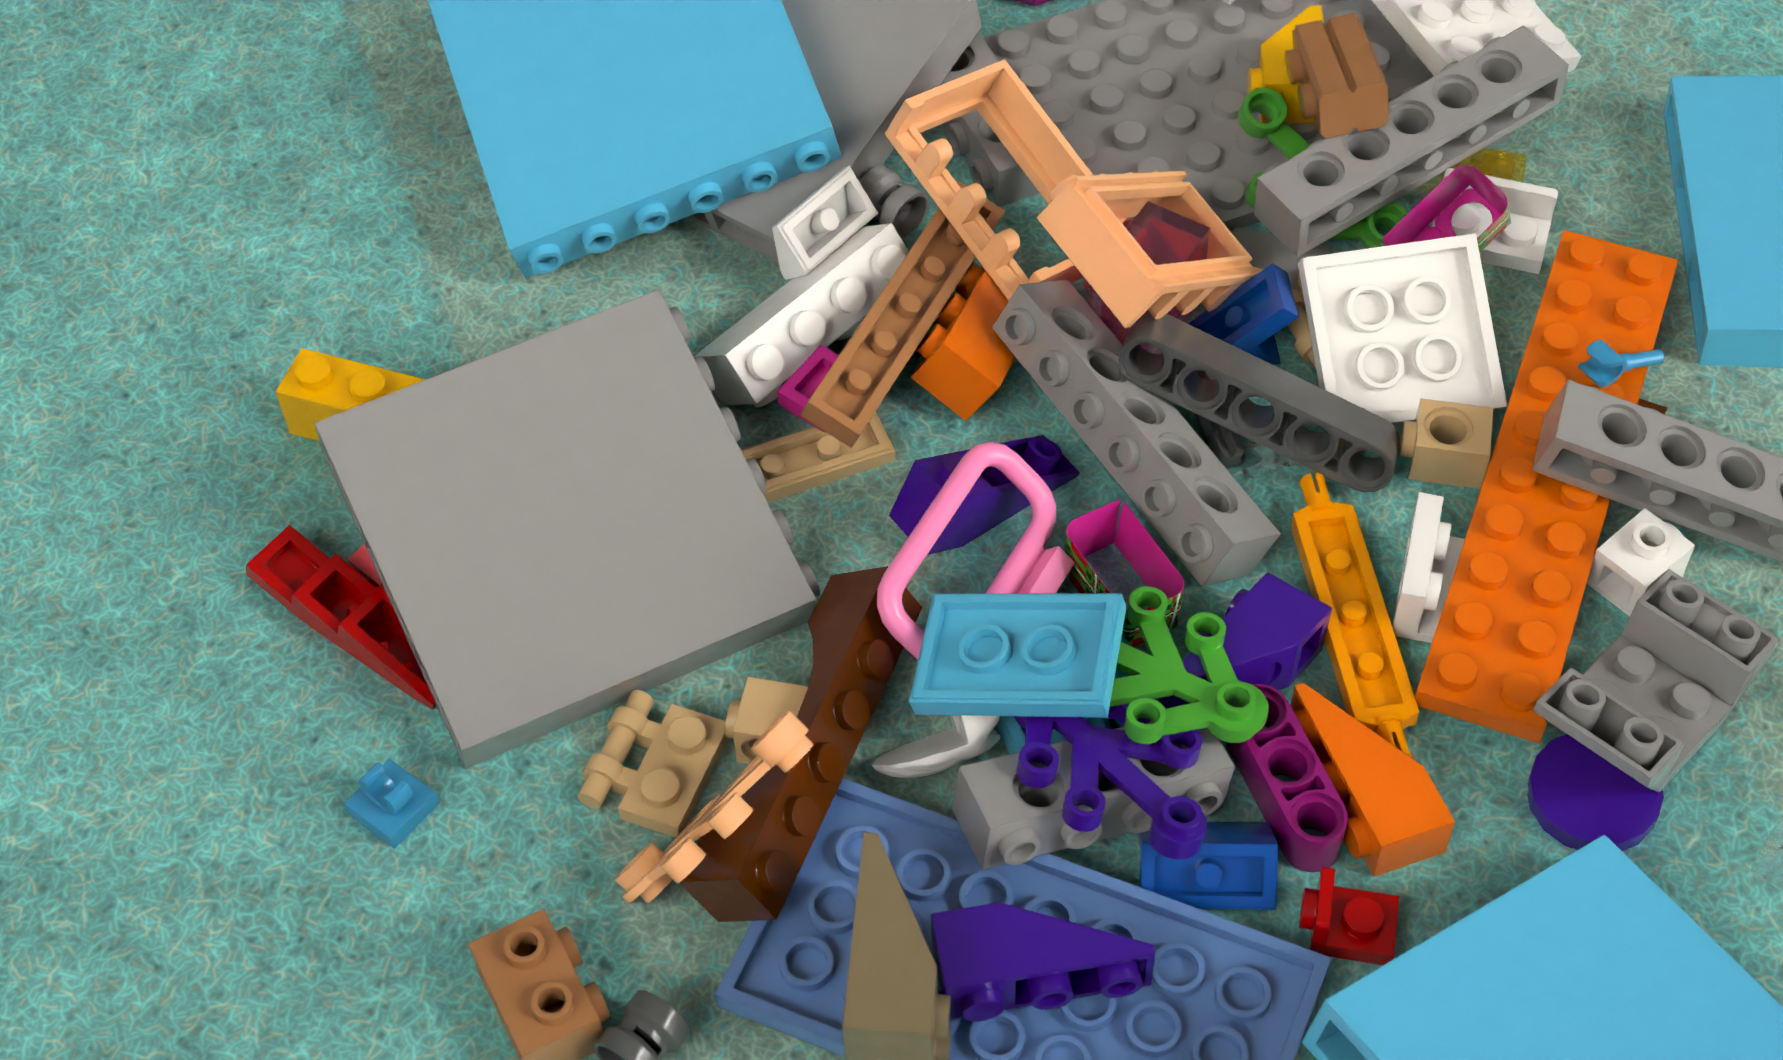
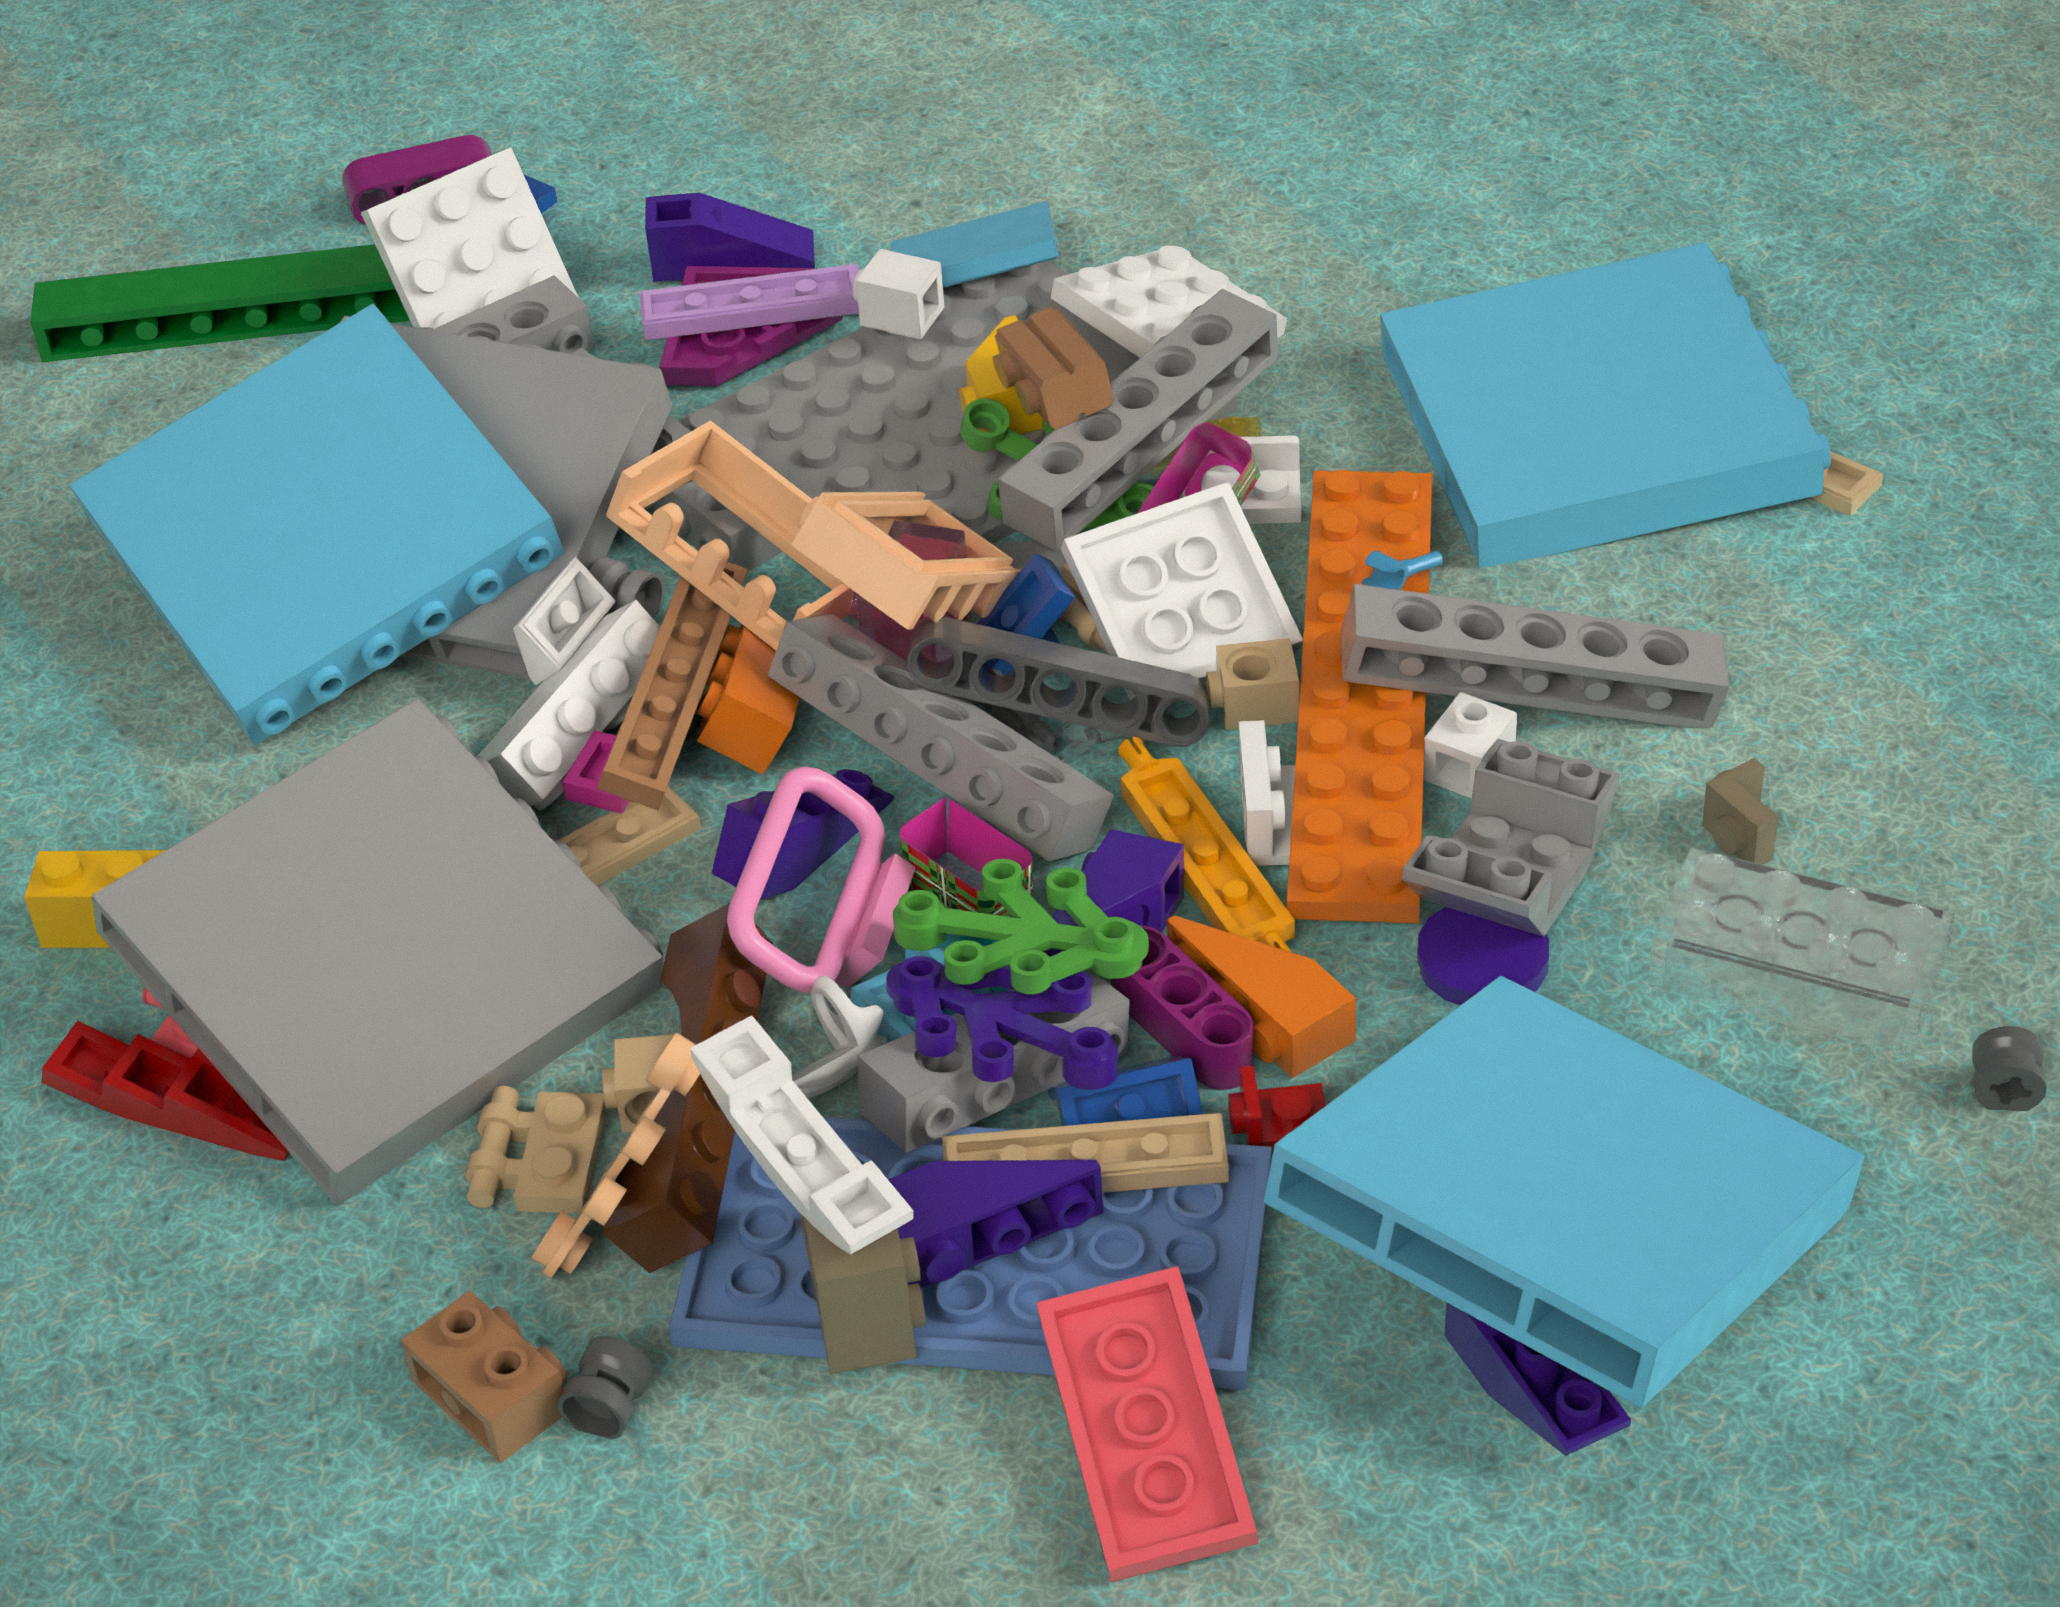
camera: 15 degrees left, 10 degrees down
dark azure tile [344,759,439,849] -> none
medium azure tile [909,593,1126,718] -> none
none -> white slope [690,1015,913,1255]
none -> tan tile [942,1113,1229,1193]

